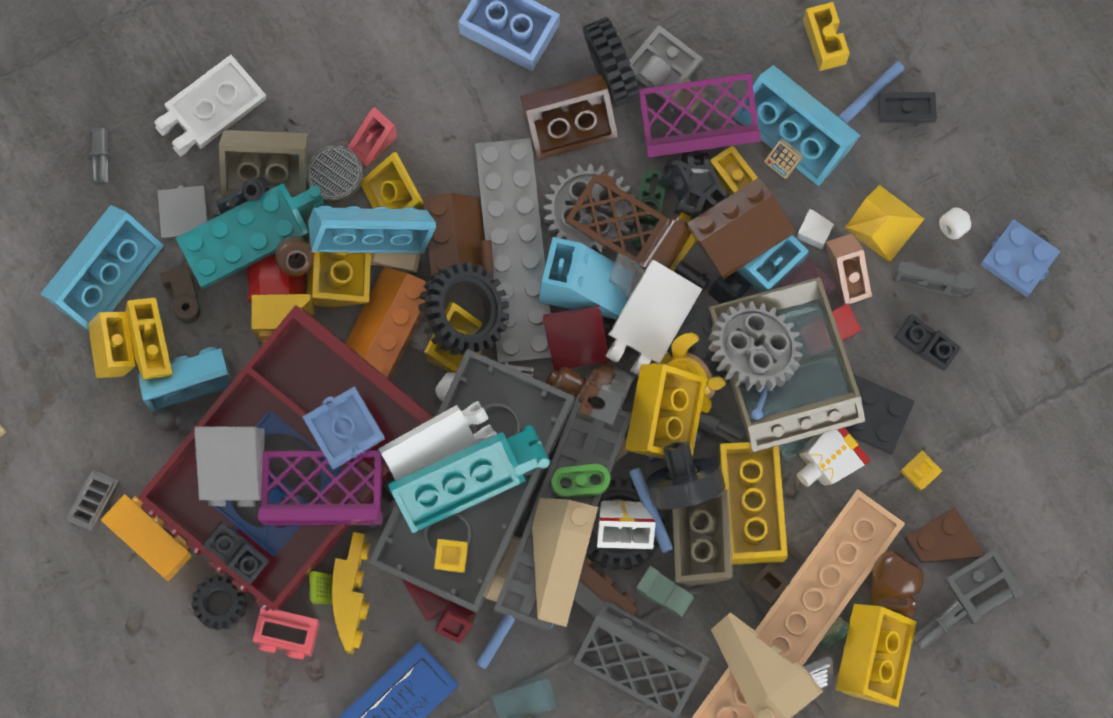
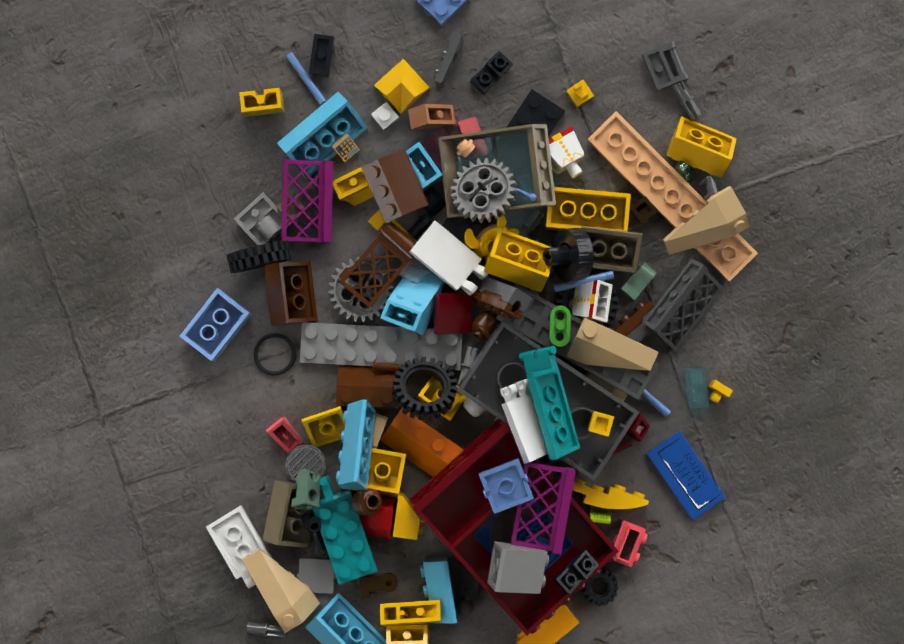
camera: 80 degrees left, 10 degrees up
dark green beam [631,170,666,251] -> none
black piece [659,152,729,220] -> none
white slope [797,209,834,250] -> none
reddish brown piece [871,550,924,618] -> none
reddish brown wing [905,507,985,563] -> none
white piece [939,207,971,240] -> none
none -> tan wedge [242,549,320,633]
none -> black tyre [253,333,296,376]
none -> sand green leg [291,469,321,511]
none -> white plate [371,102,399,131]
none -> light nougat plate [457,139,475,158]

